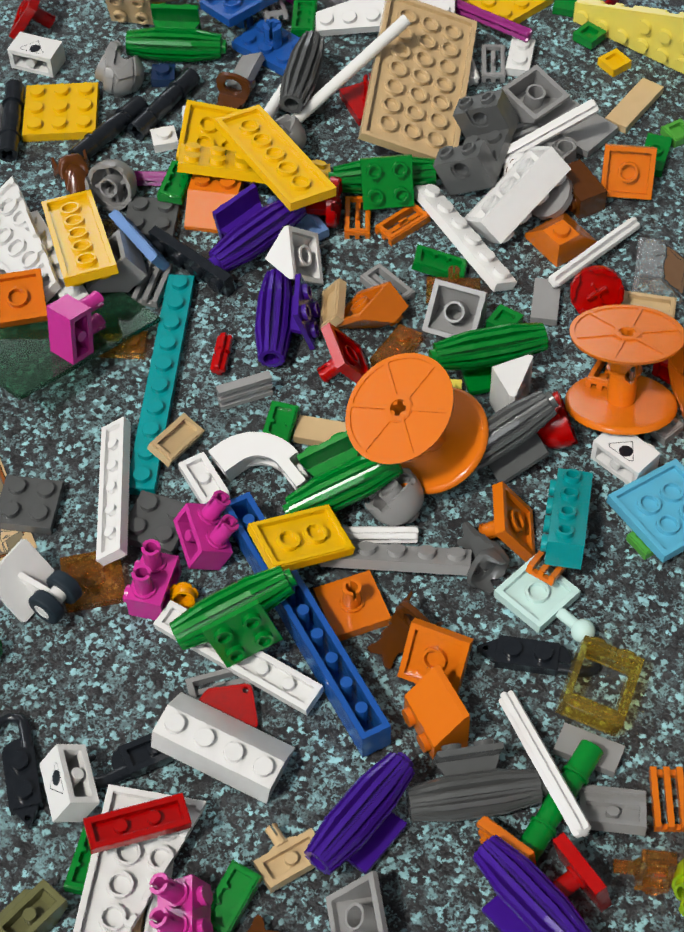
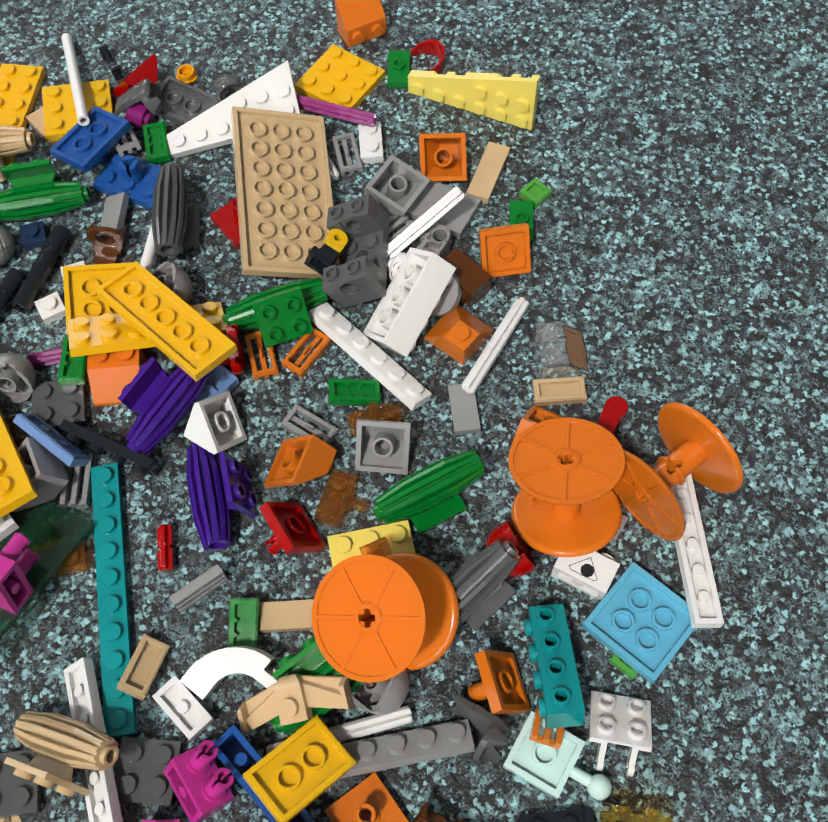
camera: 15 degrees left, 10 degrees up
white piece [291,15,411,123] -> none
tan tile [319,278,347,331] -> none
green plate [486,304,524,327] -> none
white slope [489,354,534,413] -> none
red tile [570,265,624,314] -> none
green plate [572,21,607,50] -> none
yellow tile [597,48,632,77] -> none
none -> tan plate [4,711,119,798]
none -> tan plate [237,673,355,734]
none -> black leg [304,229,348,276]
none -> orange slope [419,133,467,182]
none -> white plate [589,690,652,777]

